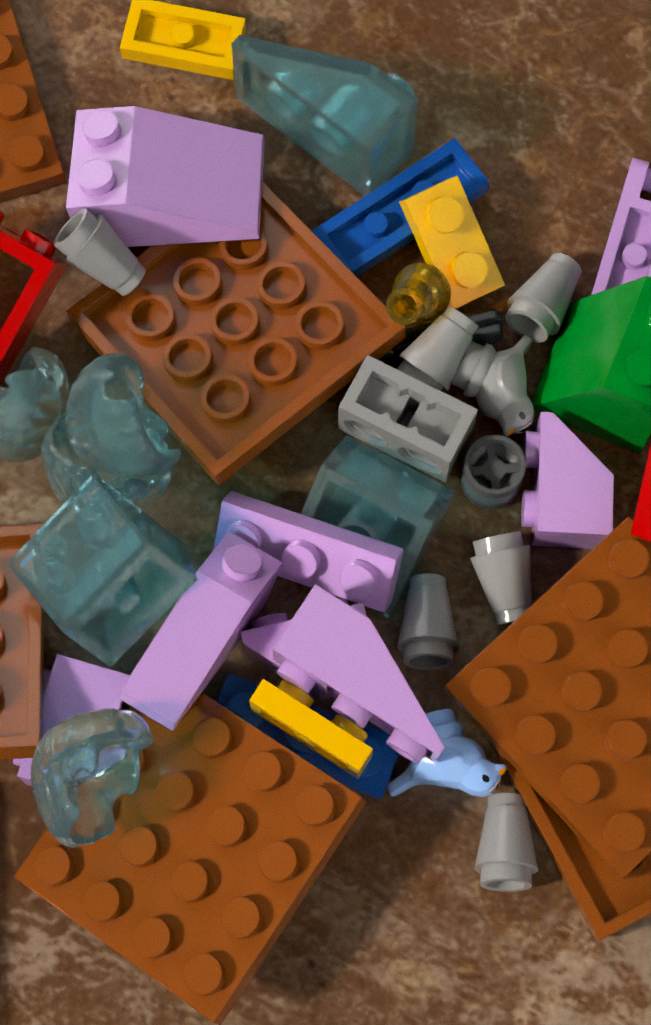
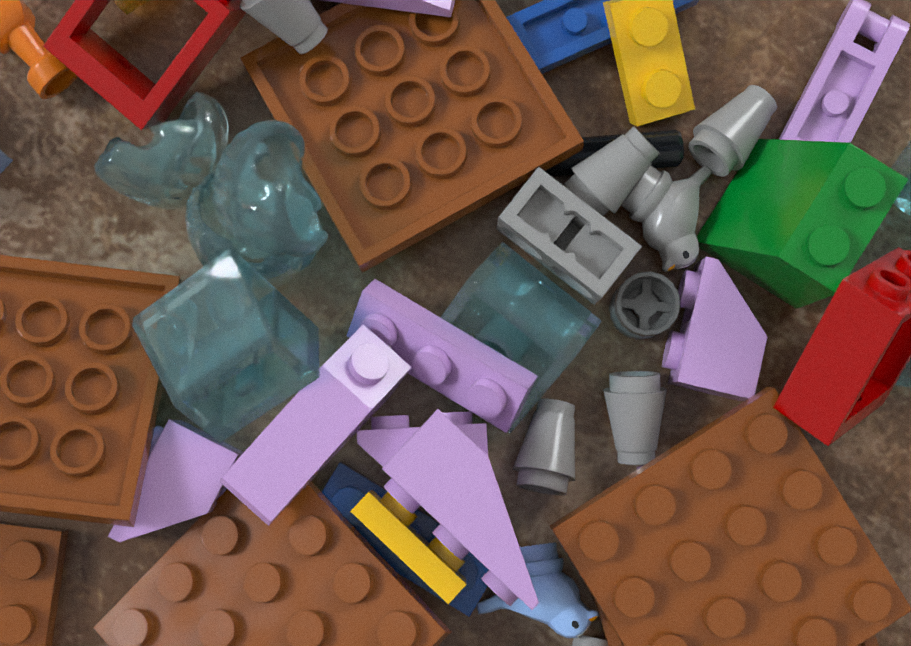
camera: 10 degrees right, 10 degrees up
clear light blue piece [31,708,154,847] -> none
clear yellow cone [386,263,451,325] -> none

